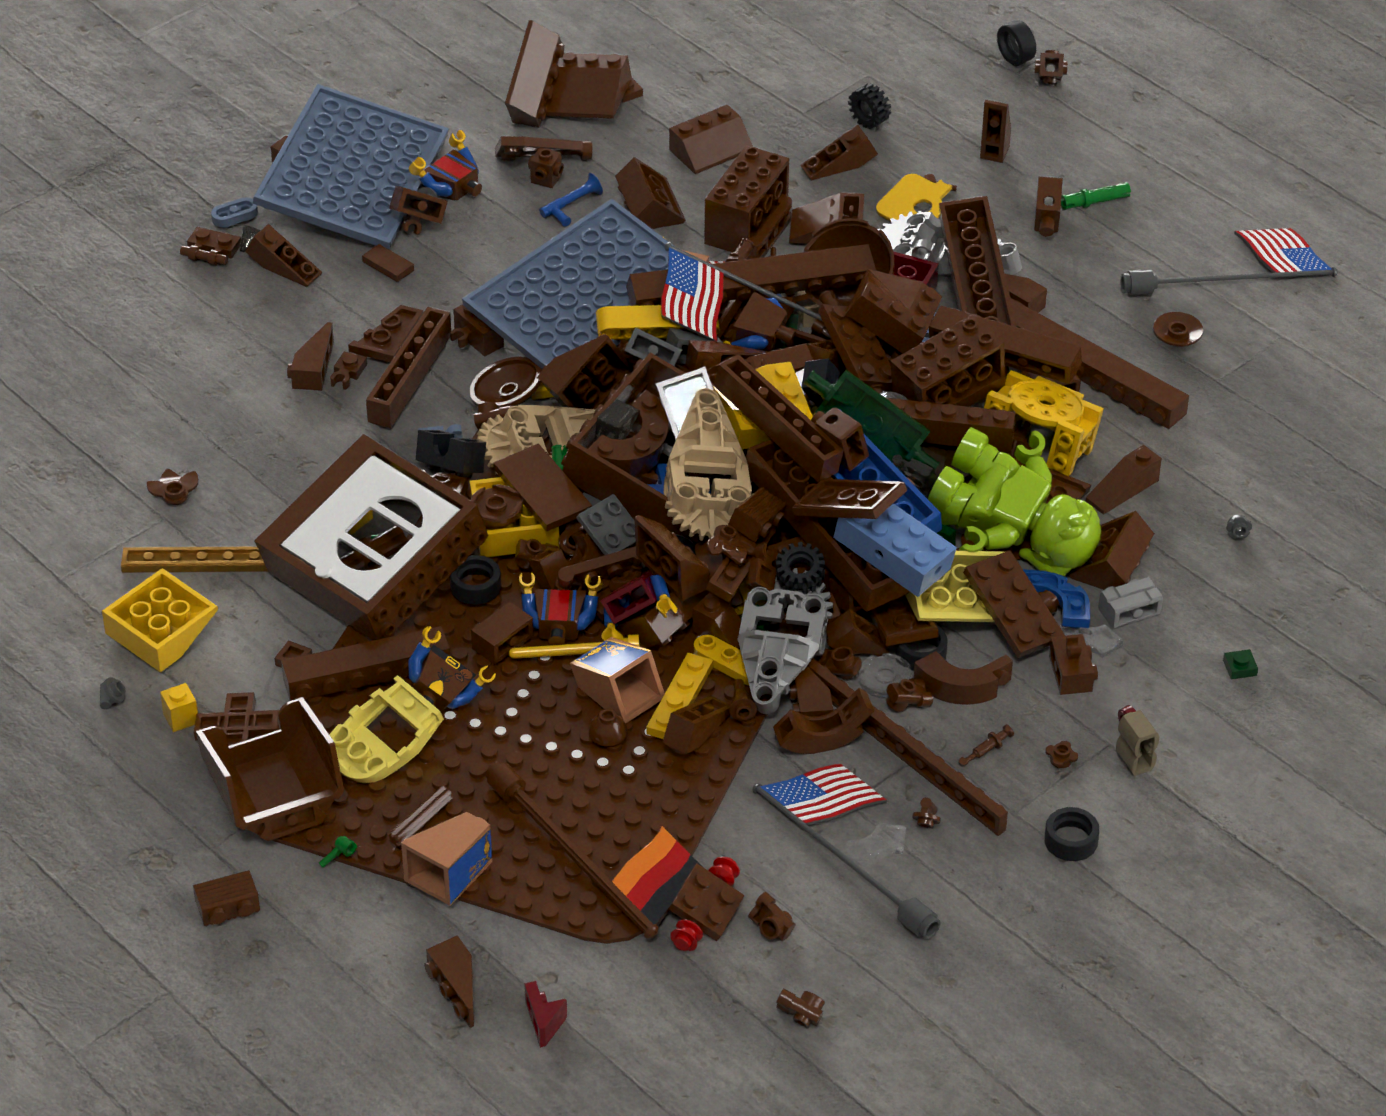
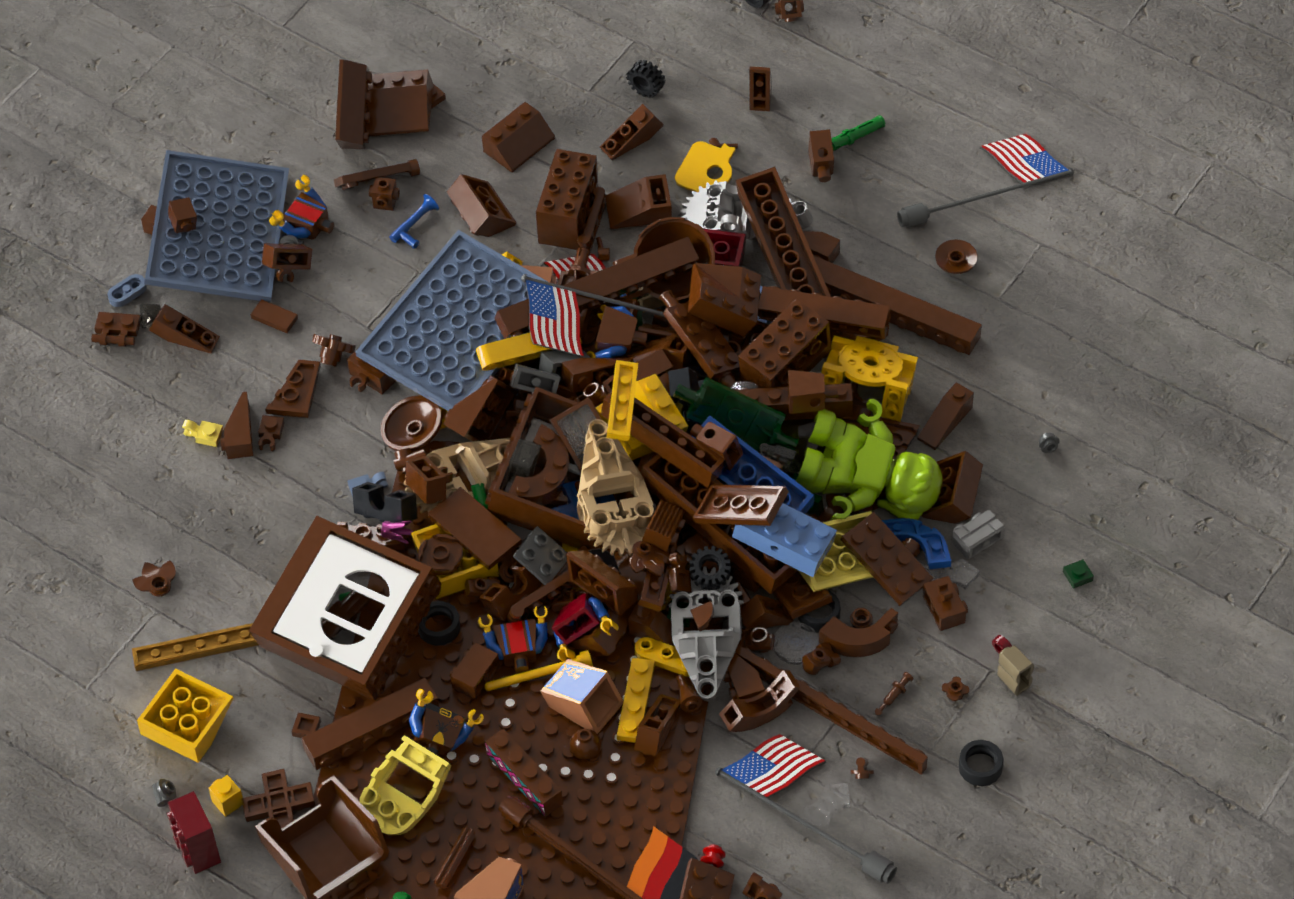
camera: 10 degrees left, 10 degrees up
reddish brown brick [366,307,451,428] -> none
none -> dark red brick [166,791,221,874]
none -> reddish brown brick [168,197,197,233]
none -> light yellow plate [182,420,223,447]
none -> reddish brown plant [312,334,356,367]
none -> flat silver piece [379,521,413,544]
none -> reddish brown brick [406,456,453,504]
none -> reddish brown brick [485,728,563,817]
none -> yellow plate [606,360,638,441]
none -> reddish brown tile [690,601,714,631]
none -> reddish brown torso [788,370,838,414]
none -> reddish brown plate [850,608,873,628]

